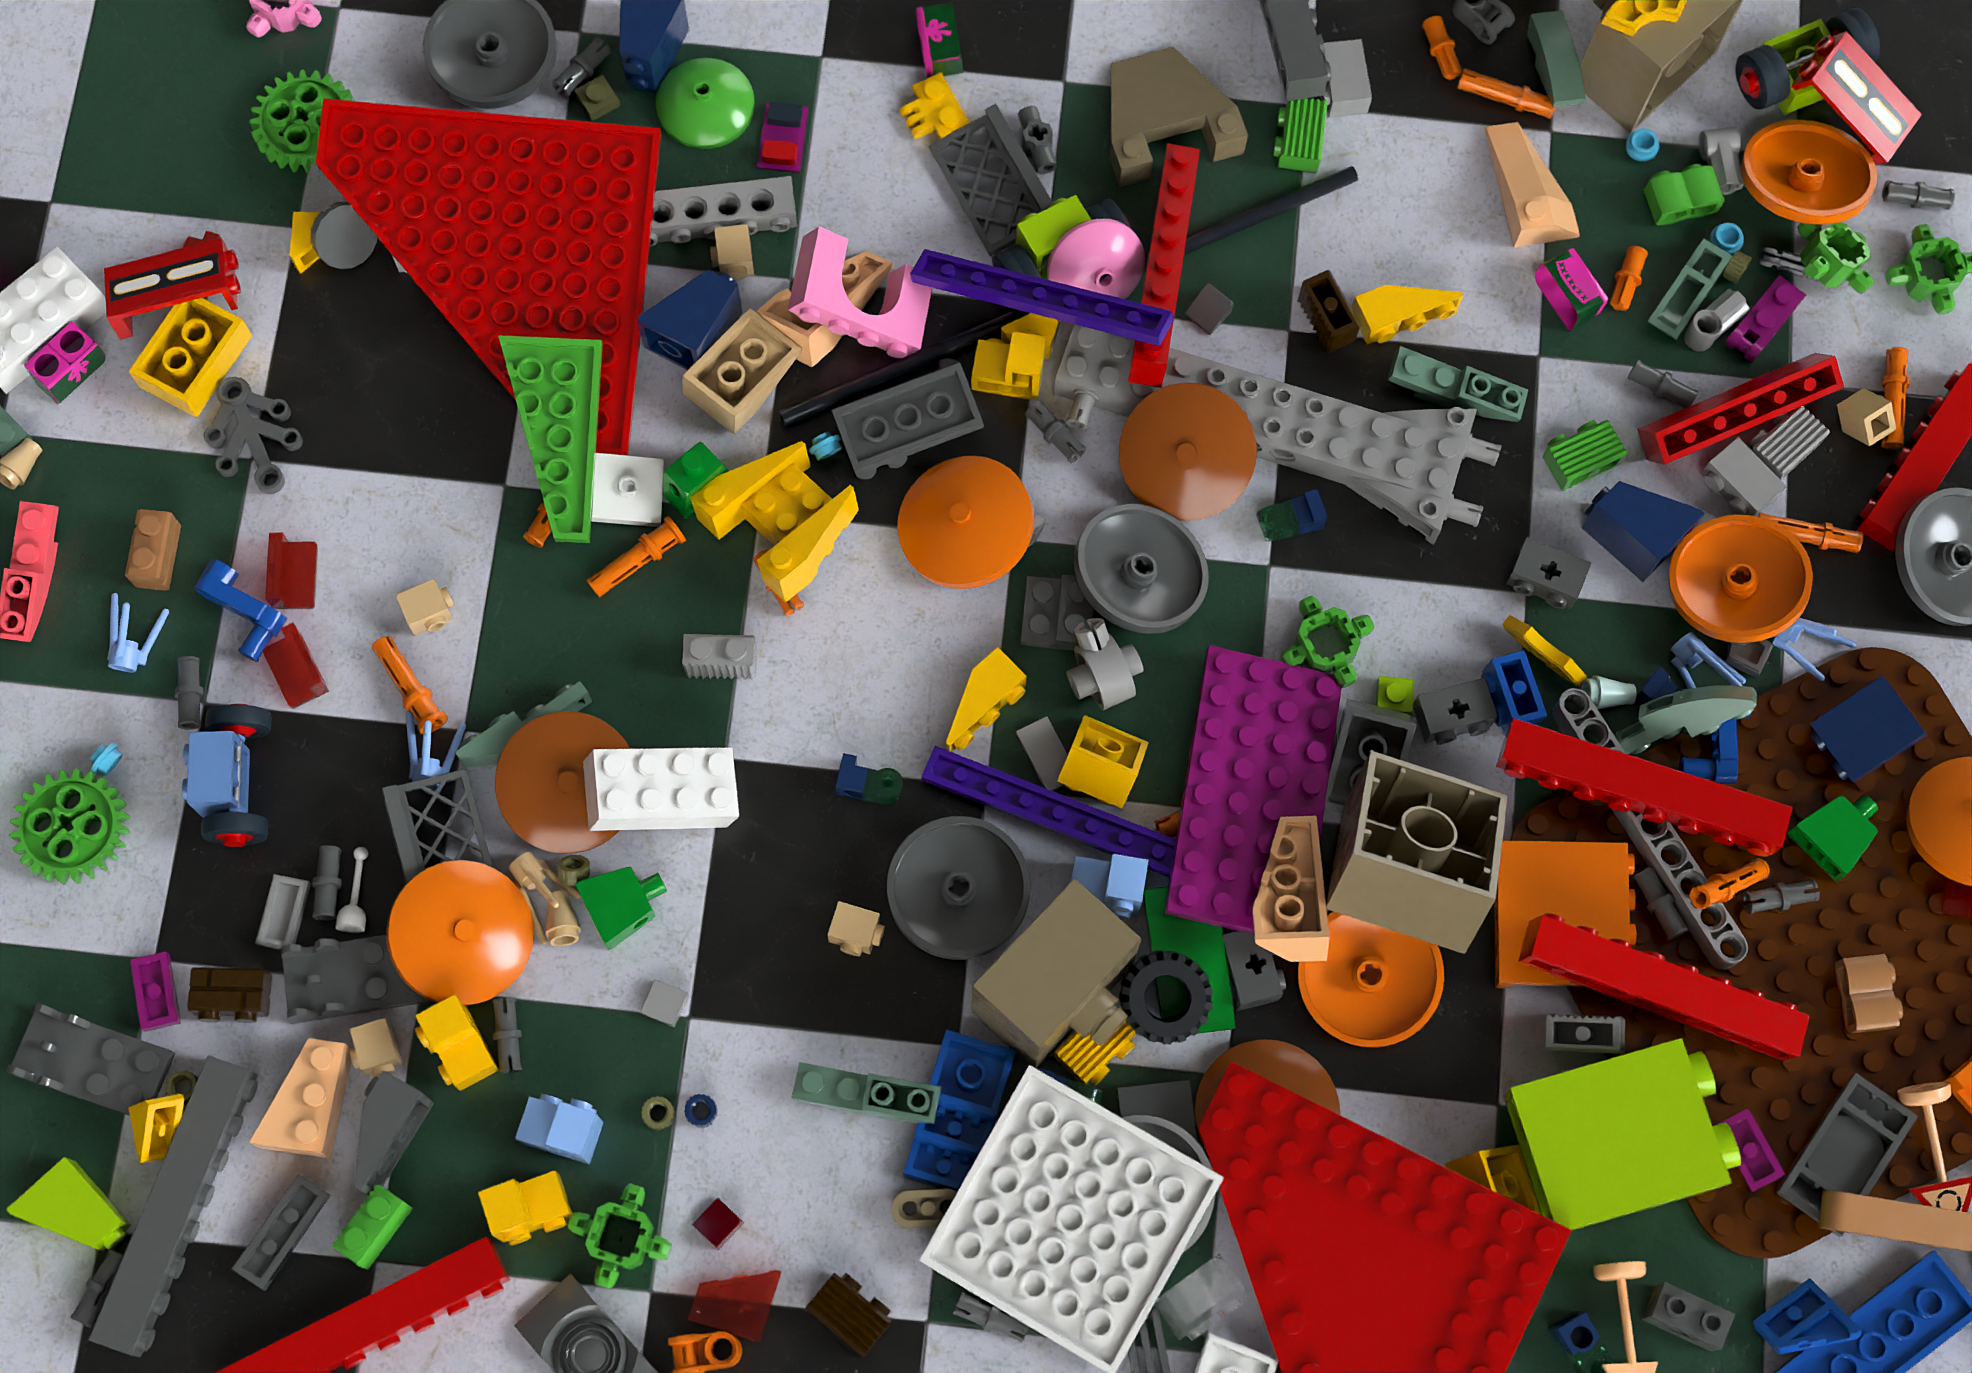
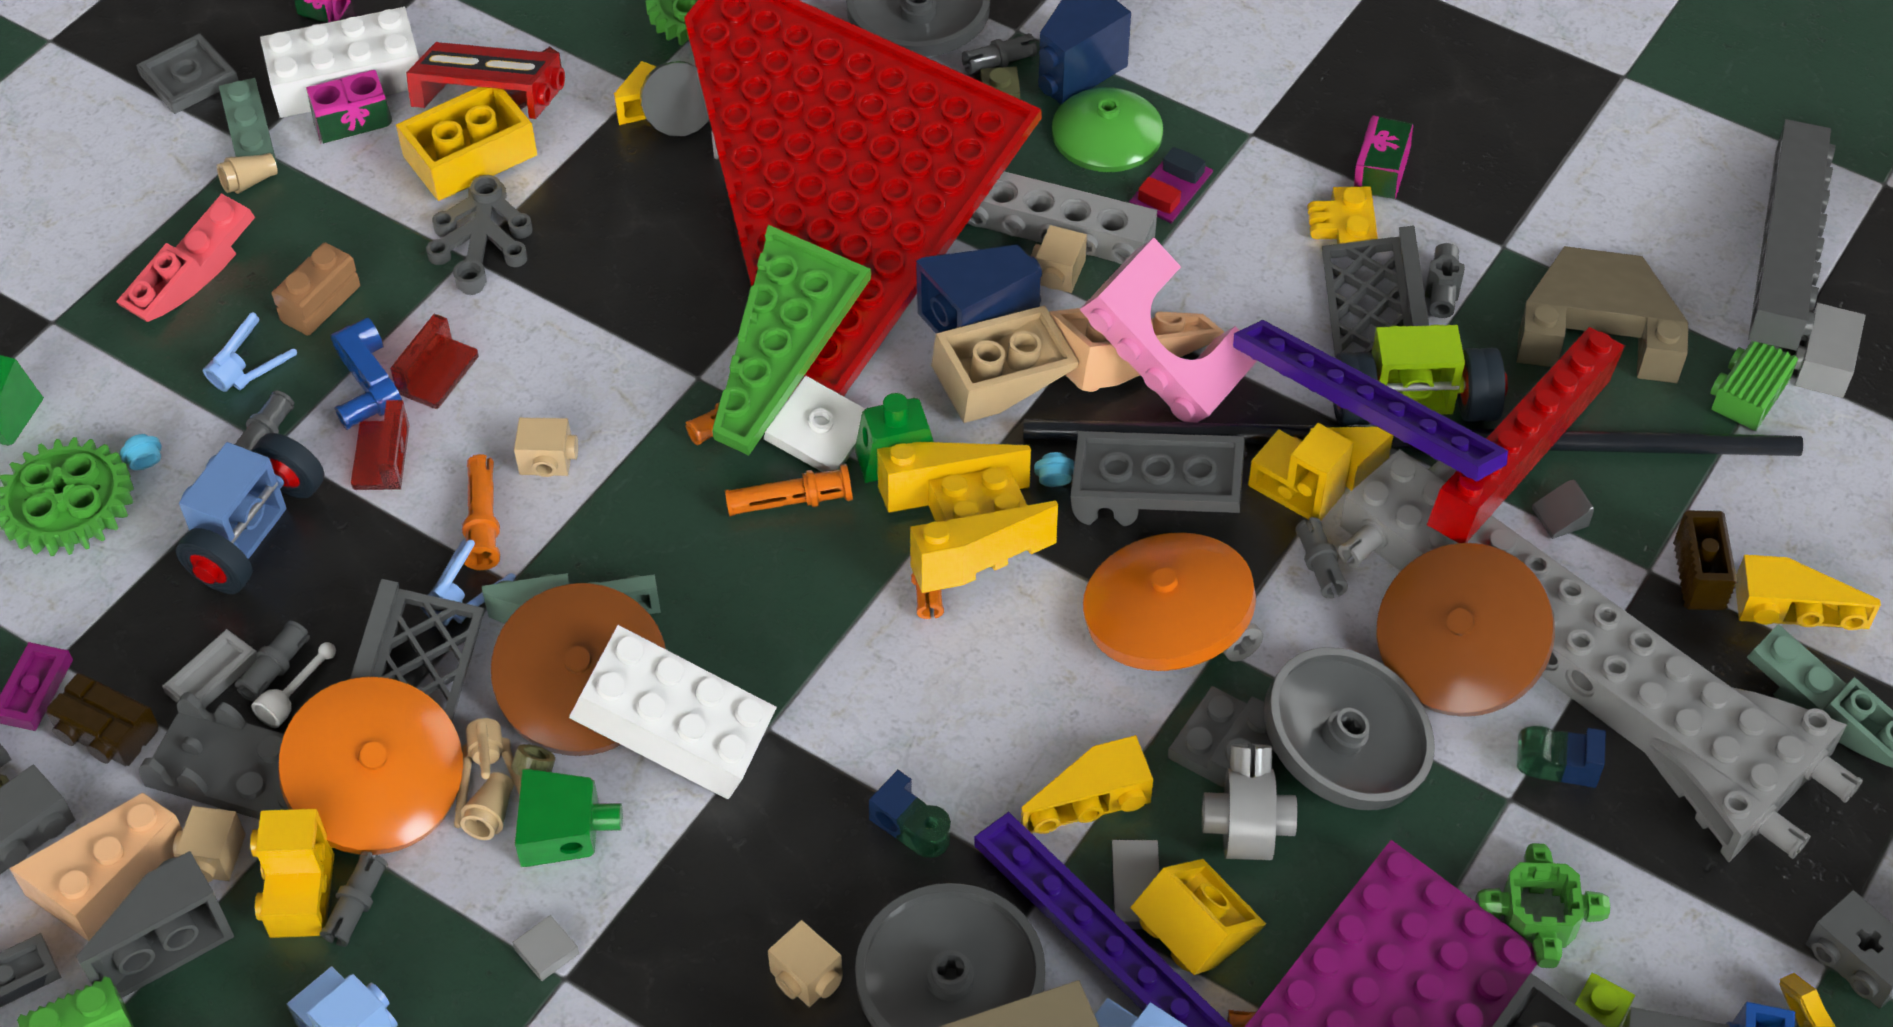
camera: 30 degrees right, 20 degrees down
light grey brick [682,634,757,680] -> none
bright pink dish [1047,219,1145,300] -> none

